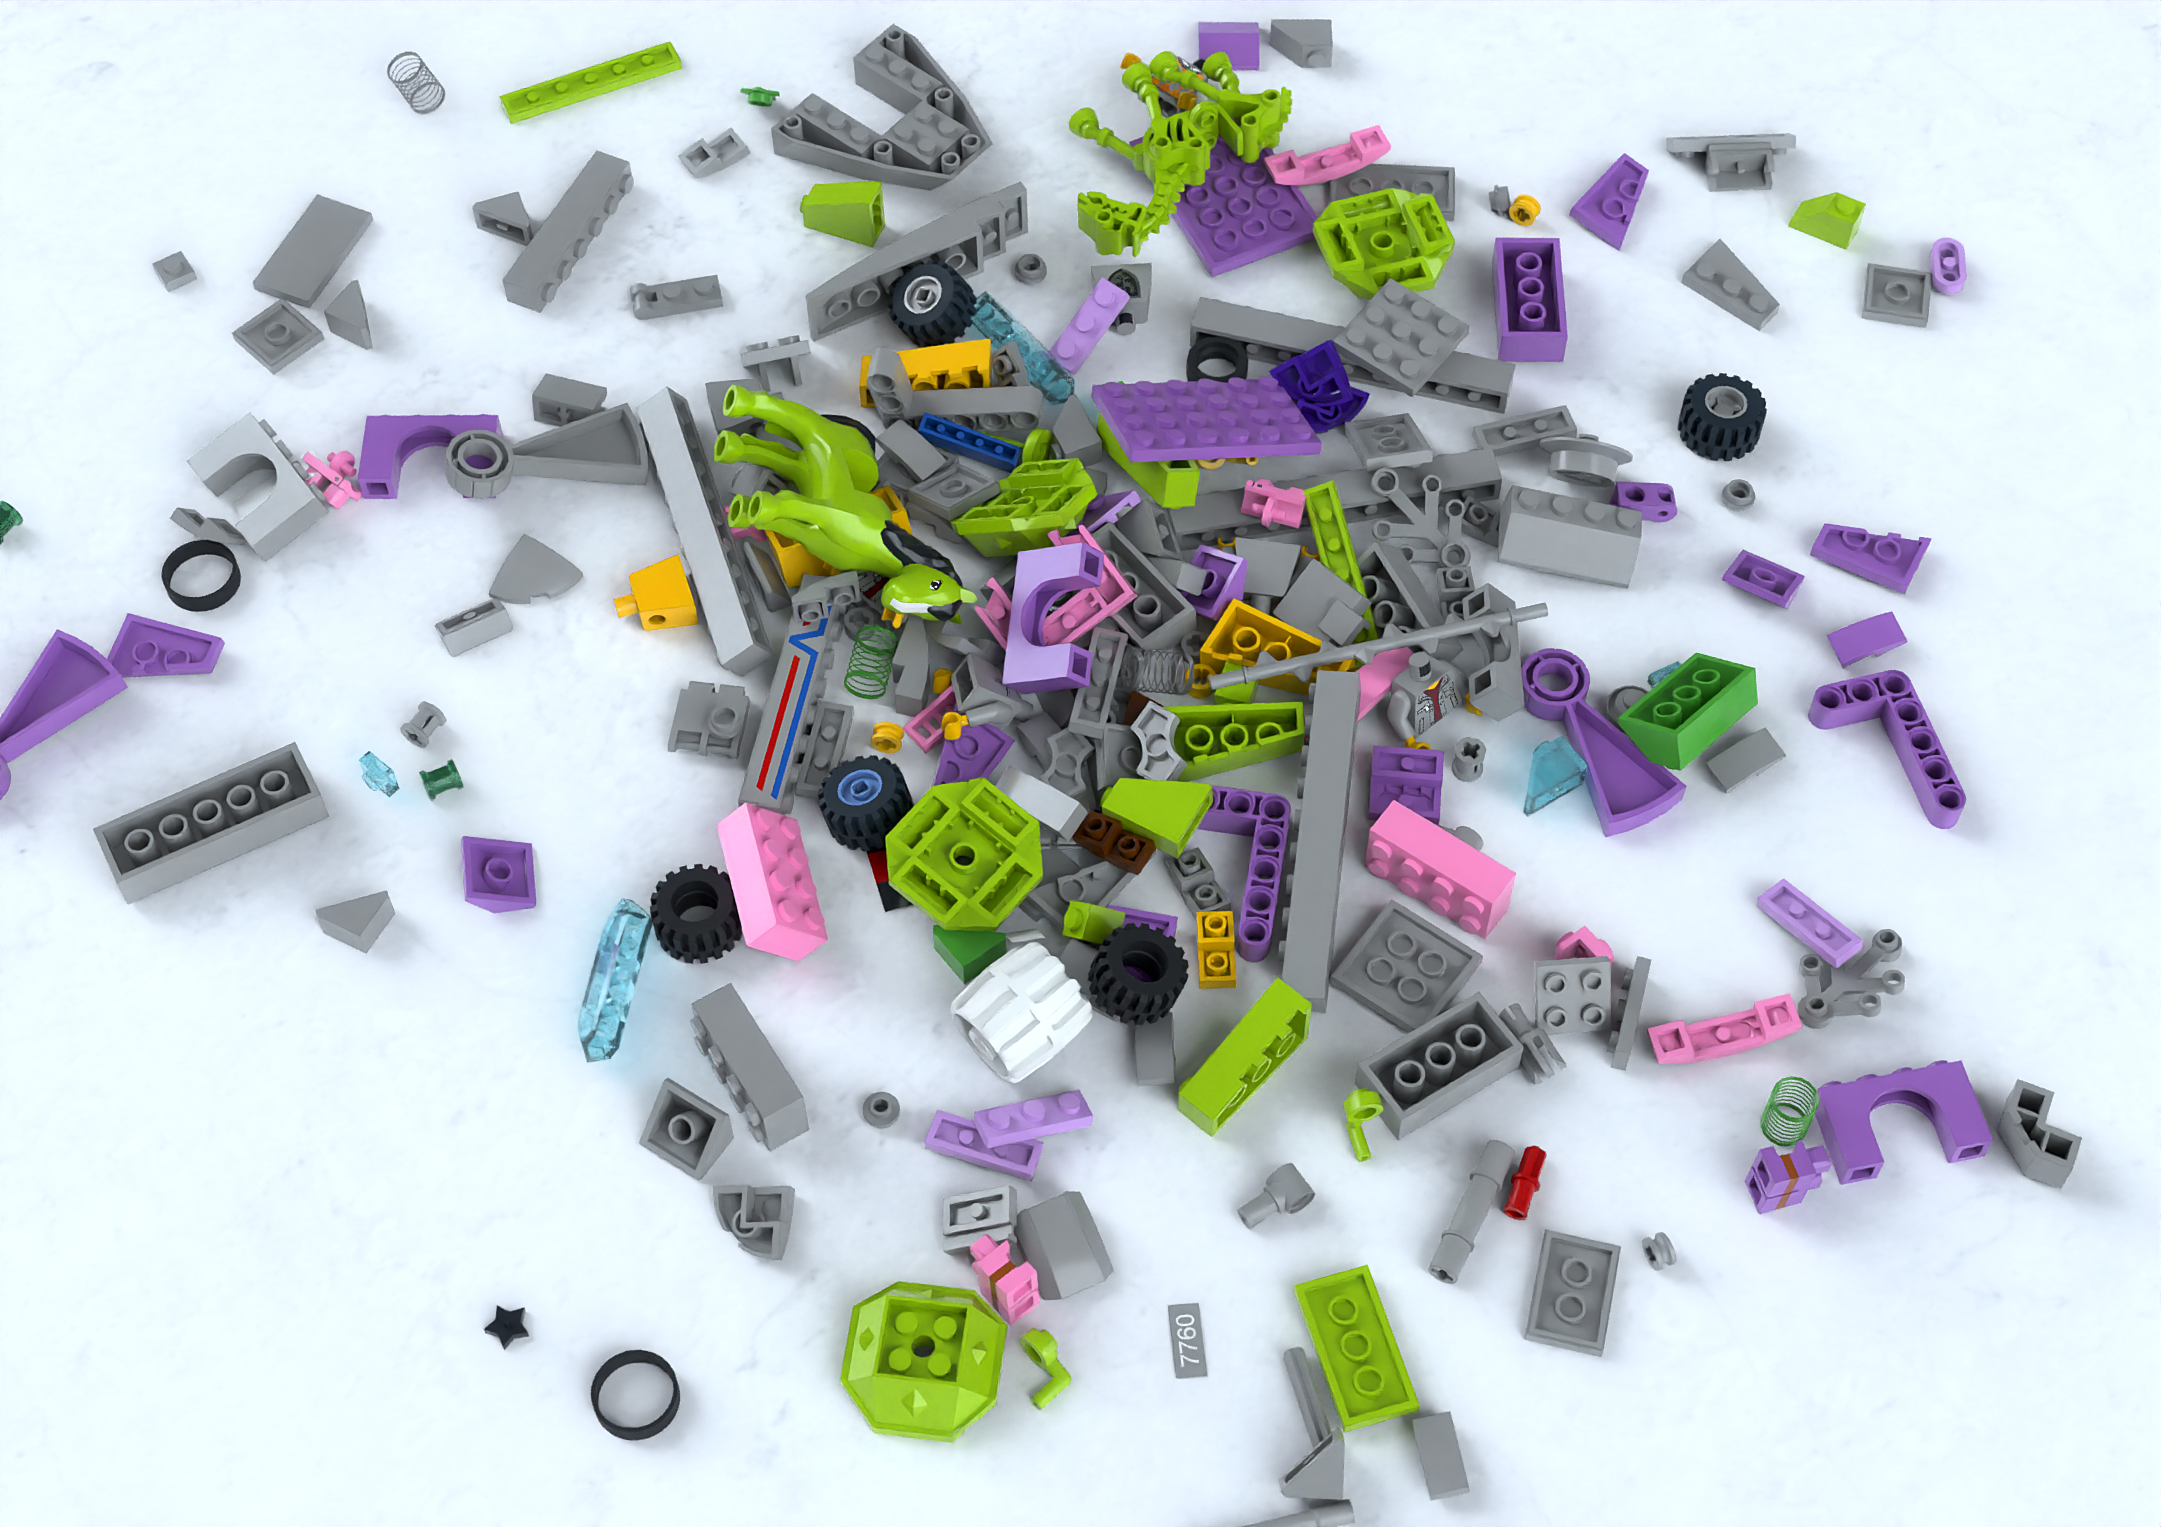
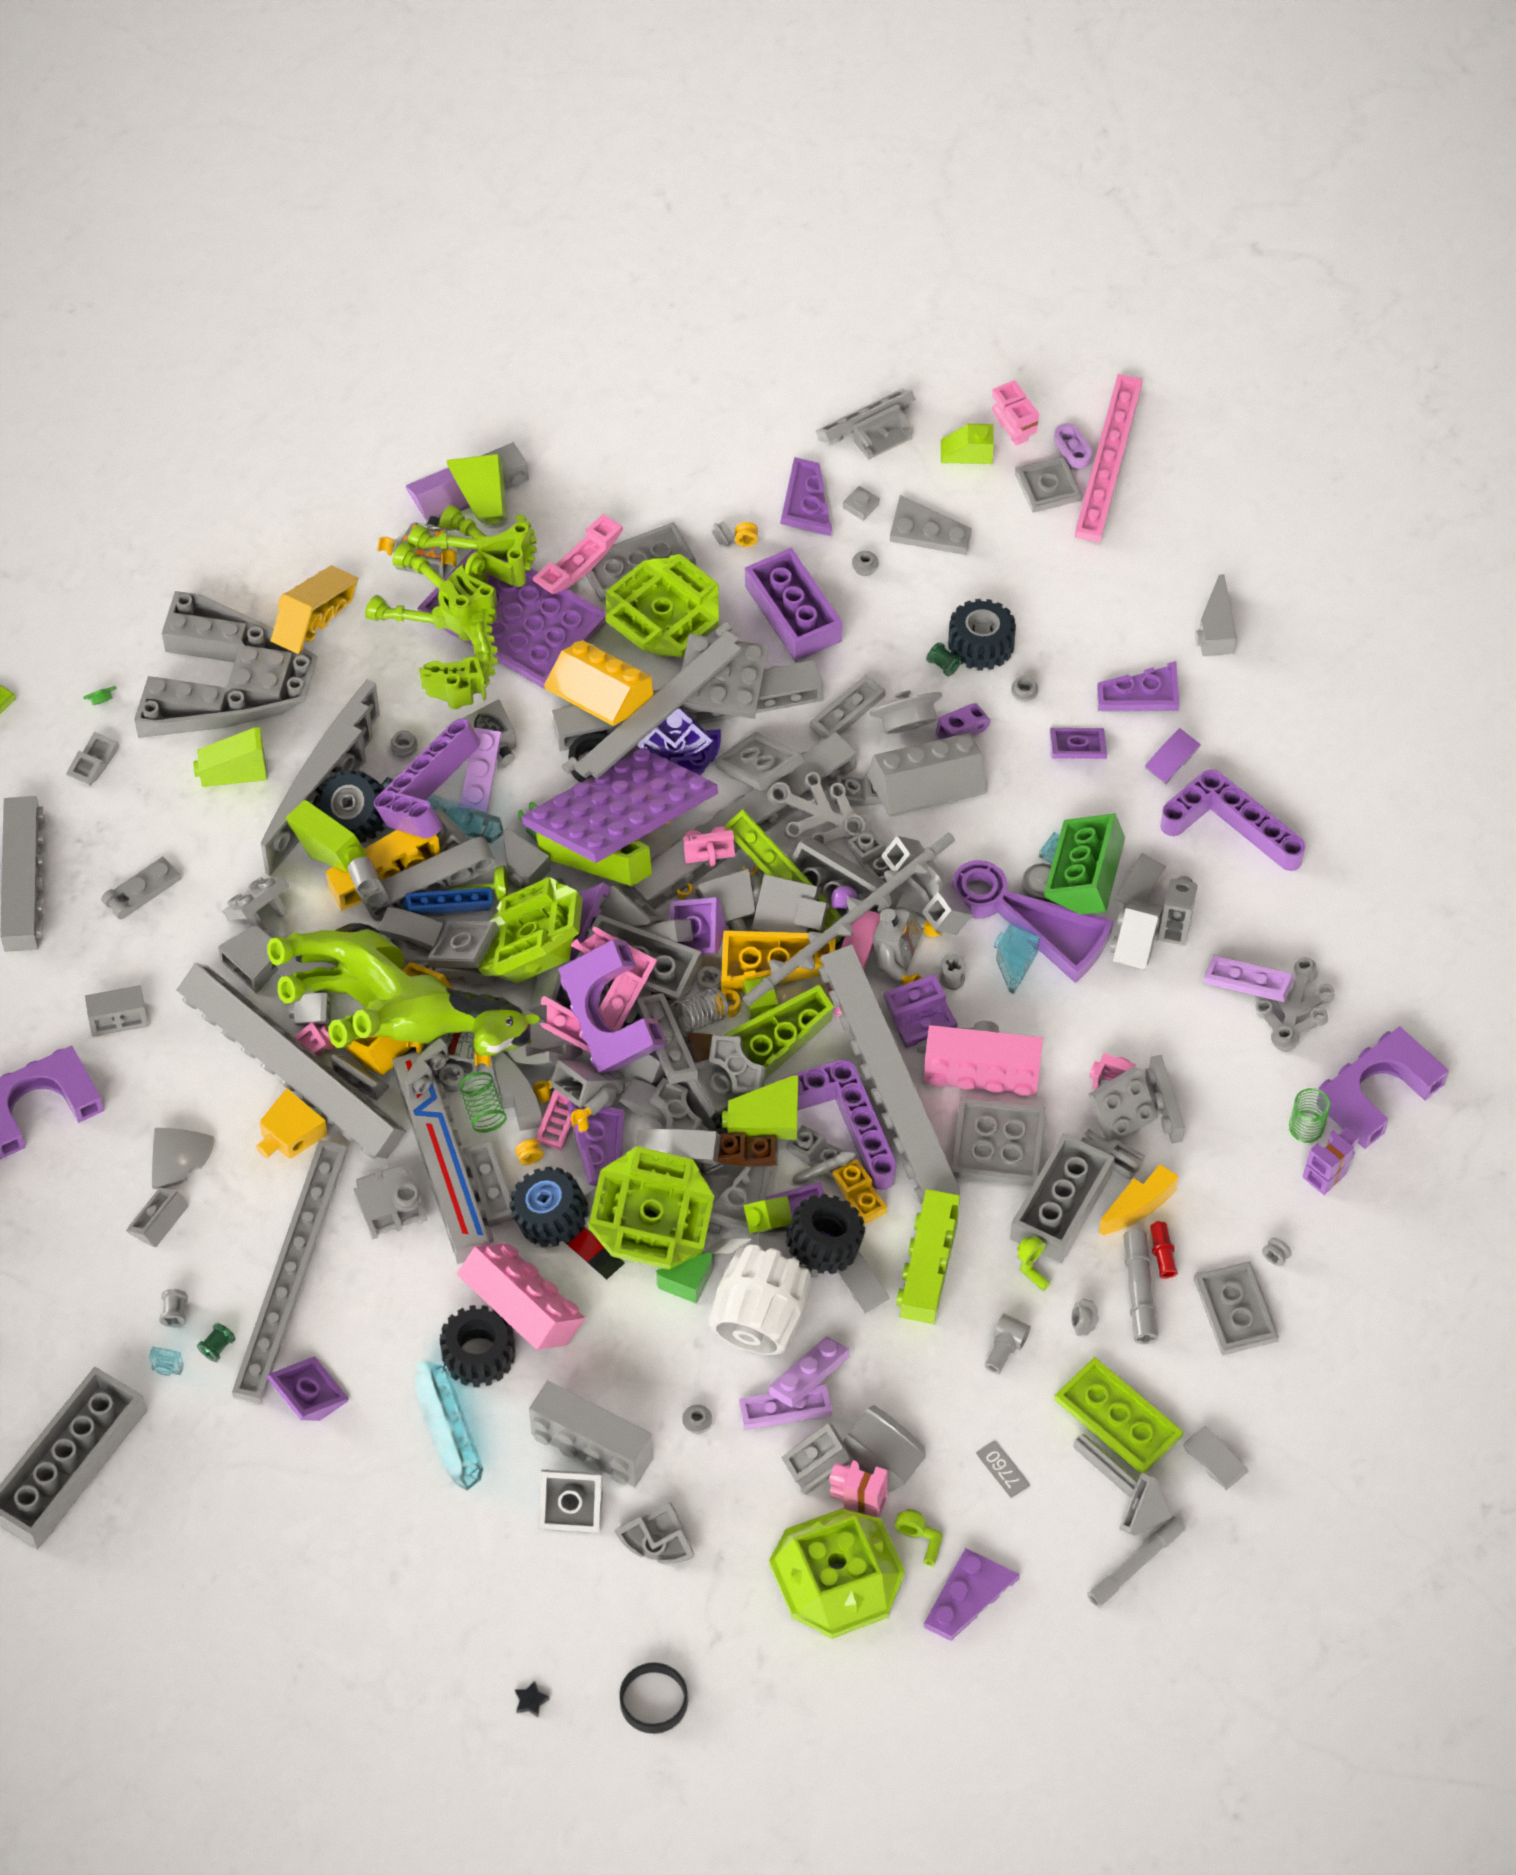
camera: 30 degrees left, 0 degrees up
light grey slope [315,890,395,954] -> none
light grey piece [445,403,648,499] -> none
bright pink slope [1647,993,1802,1064] -> none
light grey brick [1997,1079,2082,1189] -> none
none -> light grey plate [232,1140,348,1404]
none -> yellow wedge [271,565,359,654]
none -> lime slope [285,800,367,873]
none -> medium lavender beam [374,718,480,838]
none -> lime slope [446,454,508,526]
none -> yellow slope [544,640,654,726]
none -> light grey piece [562,622,742,779]
none -> light grey piece [792,1151,856,1184]
none -> medium lavender piece [831,886,859,909]
none -> light grey plate [843,486,880,521]
none -> light grey plate [852,551,878,576]
none -> medium lavender wing [924,1548,1020,1641]
none -> clear green bush [926,642,962,677]
none -> bright pink hips [992,380,1039,445]
none -> light grey piece [1071,1298,1099,1336]
none -> bright pink plate [1075,374,1143,542]
none -> yellow slope [1099,1164,1179,1235]
none -> brick [1110,898,1164,970]
none -> light grey torso [1158,876,1198,946]
none -> light grey slope [1195,574,1237,656]

